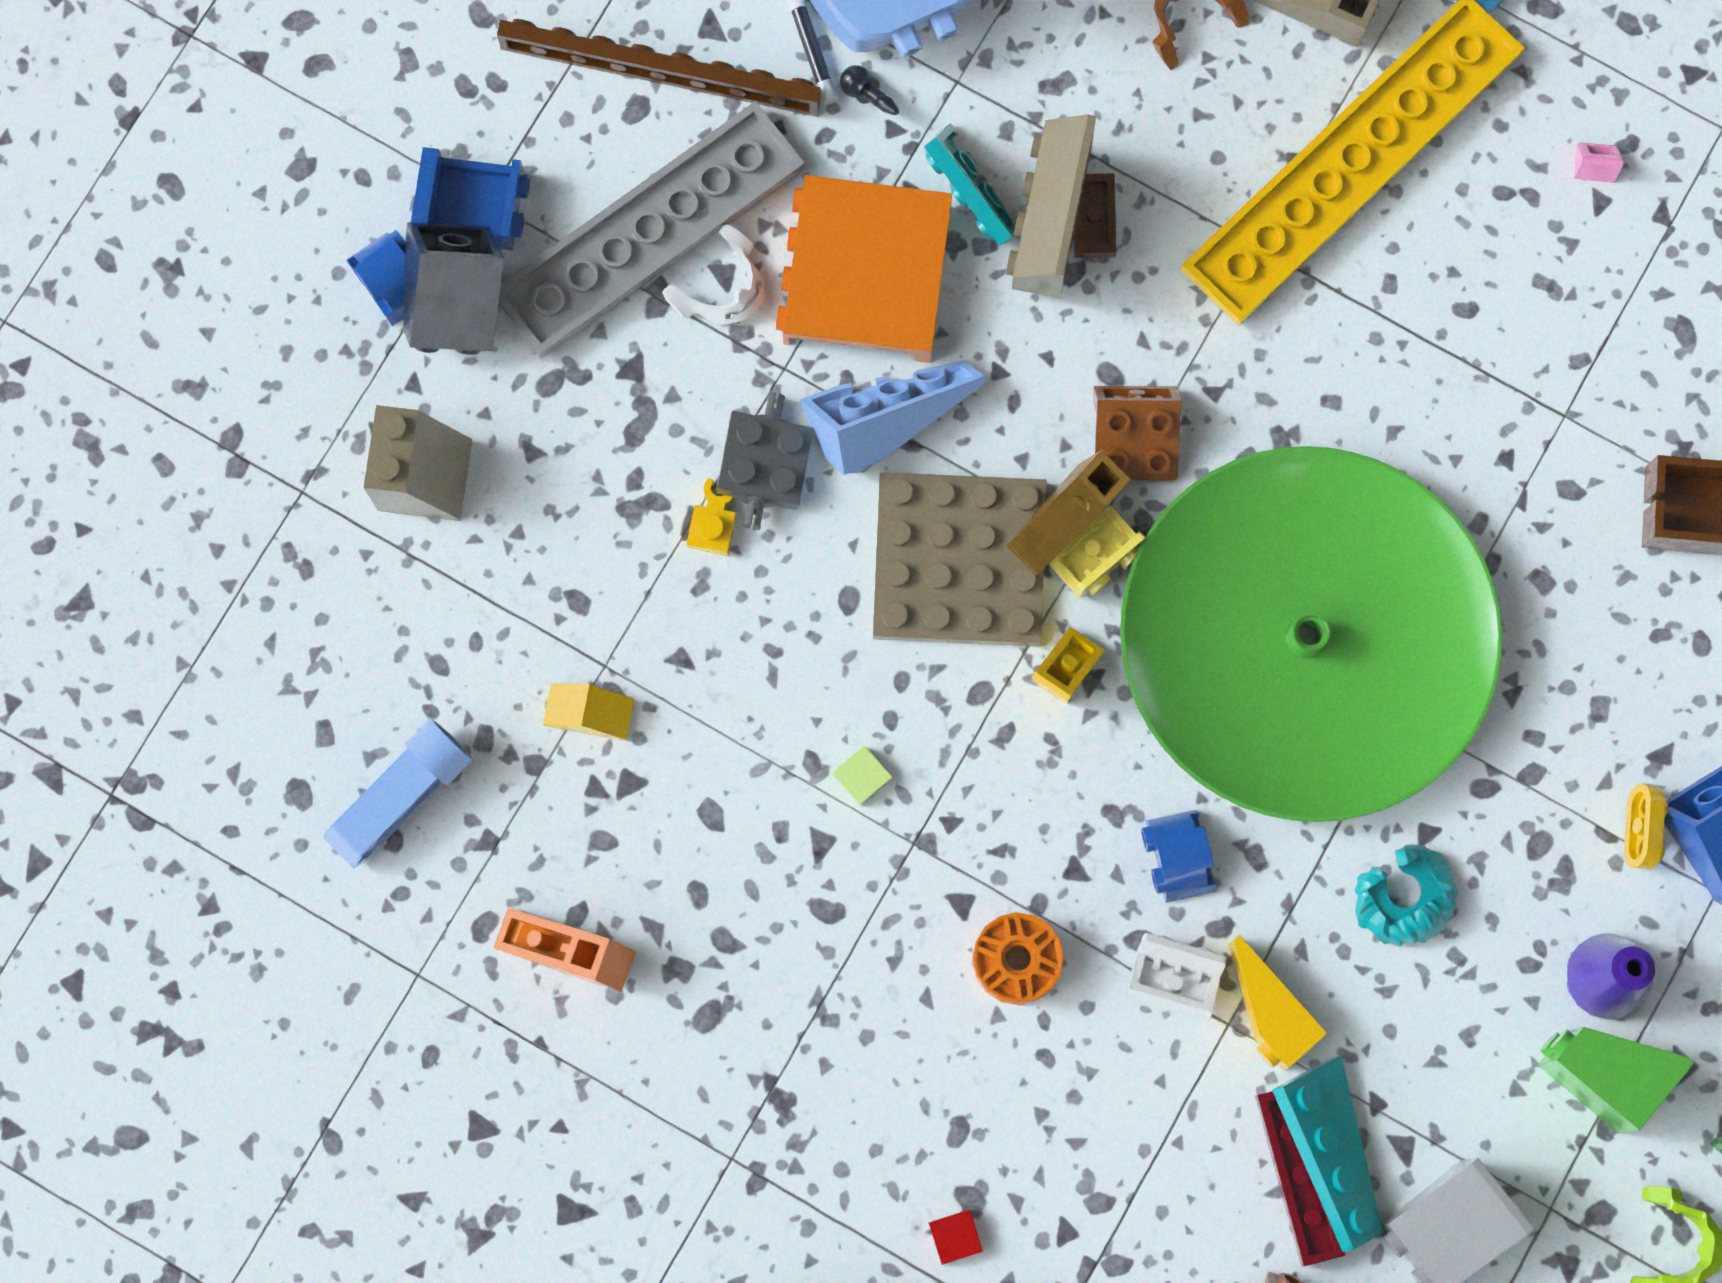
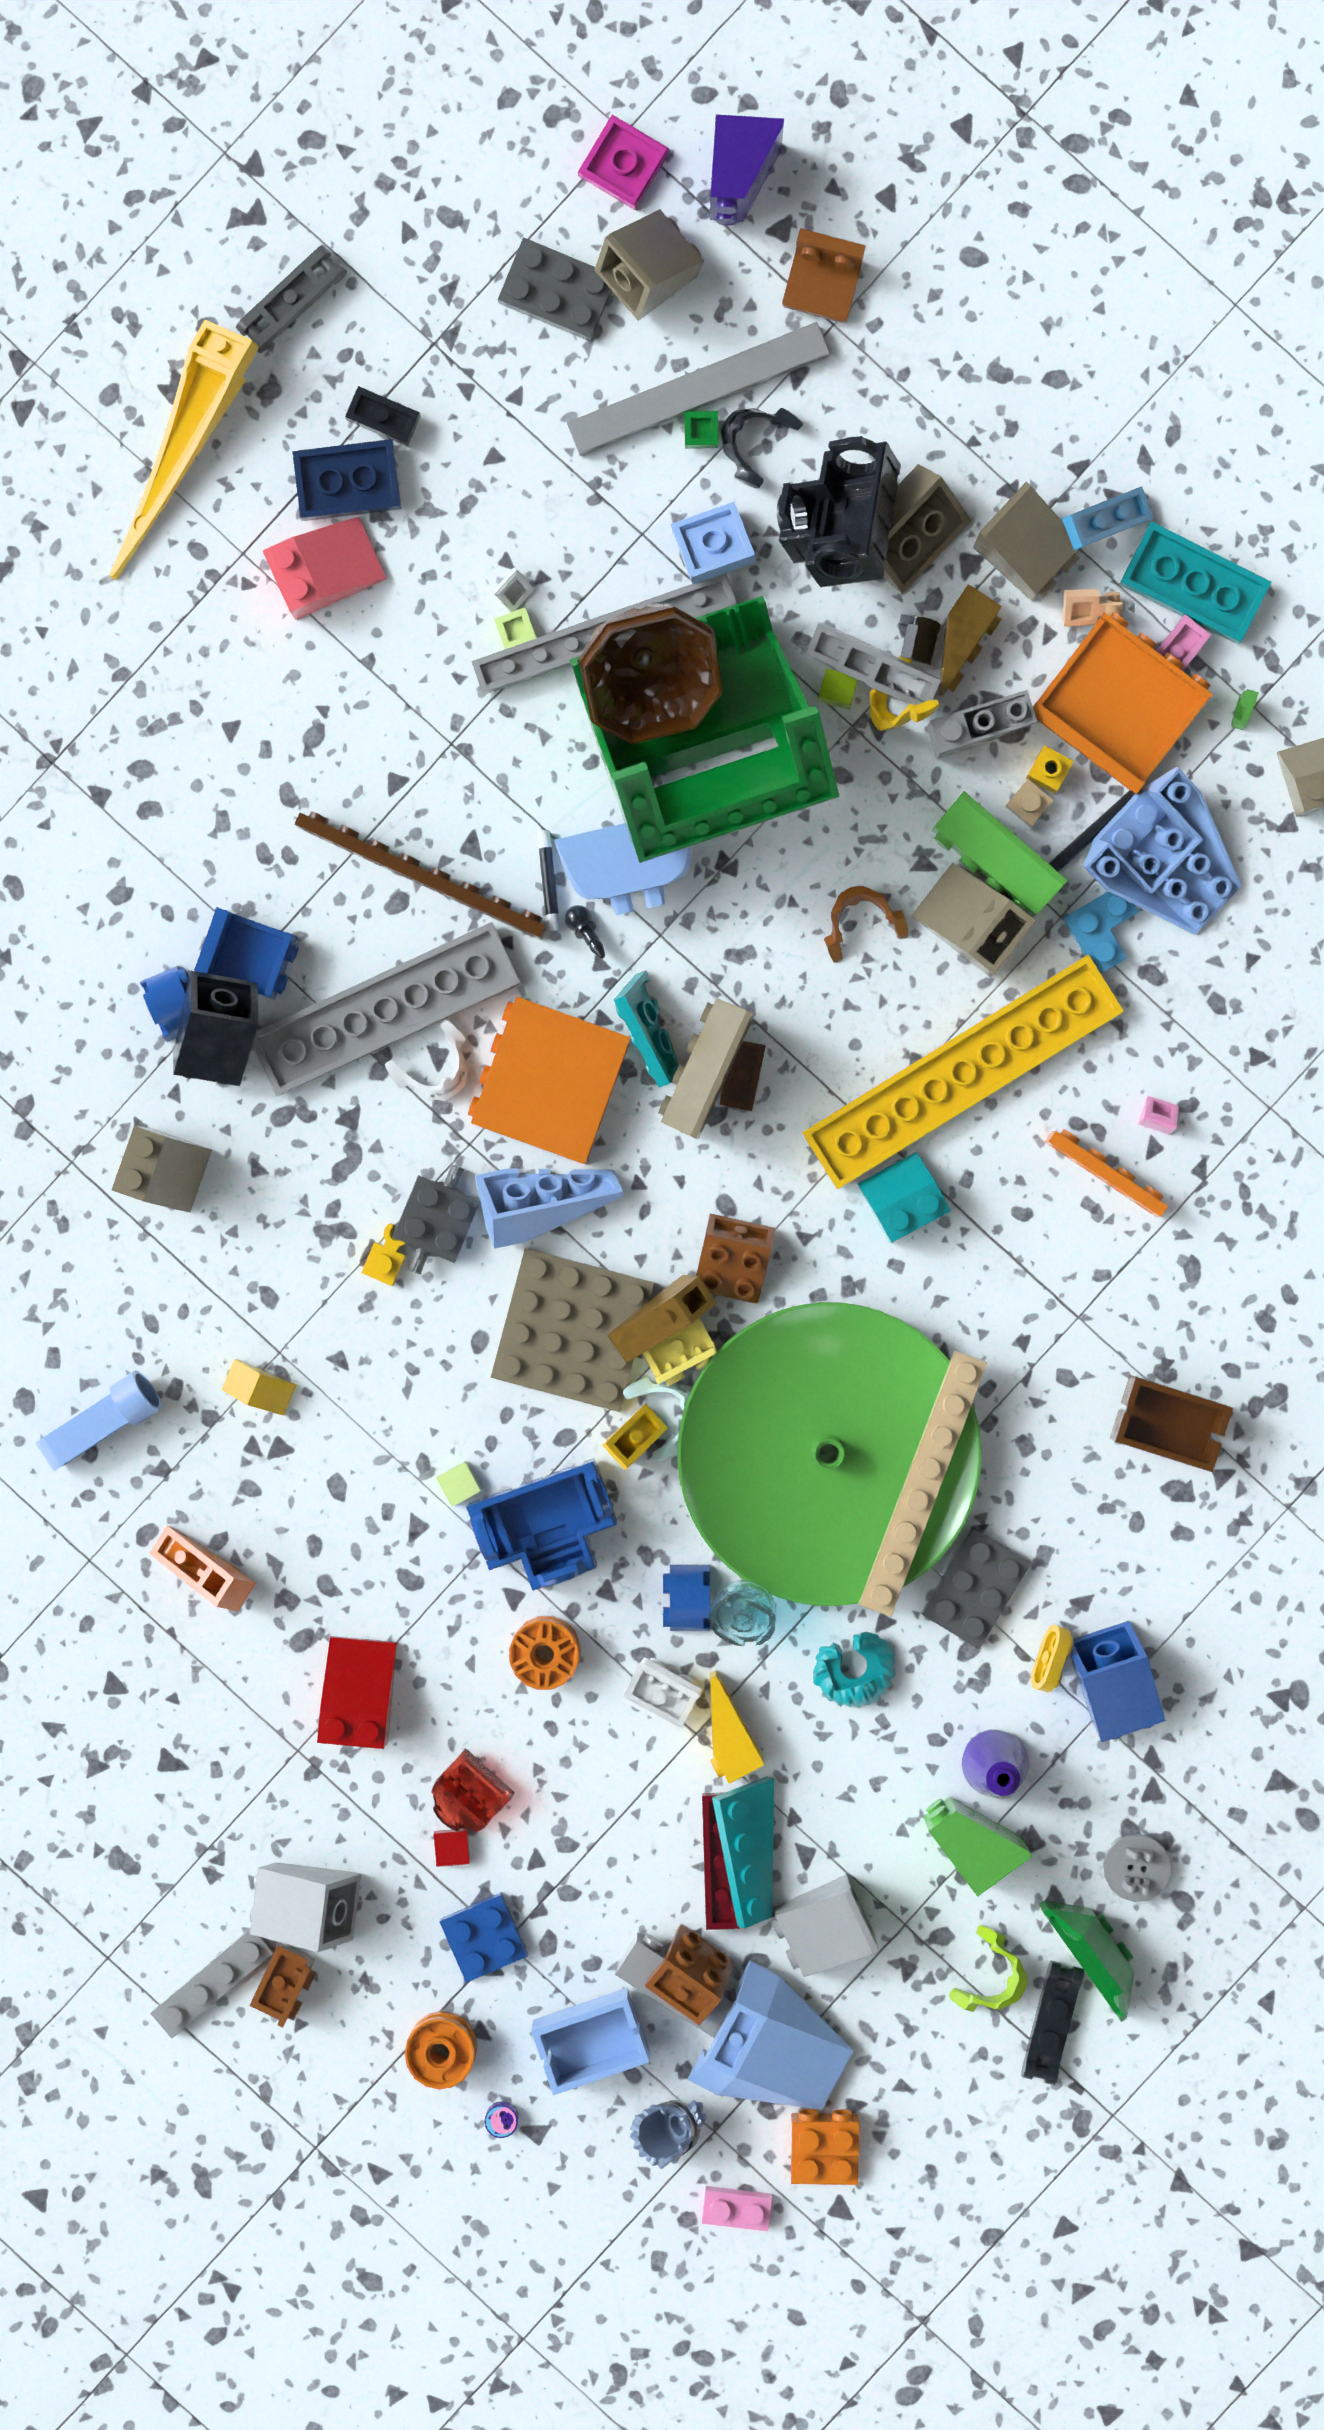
camera: 15 degrees right, 10 degrees up
none -> red slope [317,1636,397,1749]
none -> clear red slope [431,1748,515,1832]
none -> blue piece [466,1458,618,1591]
none -> light aqua helmet [623,1377,692,1462]
none -> clear light blue cylinder [709,1580,777,1646]
none -> teal slope [857,1152,951,1243]
none -> tan plate [859,1350,987,1617]
none -> dark grey plate [921,1527,1031,1649]
none -> orange plate [1045,1129,1168,1217]

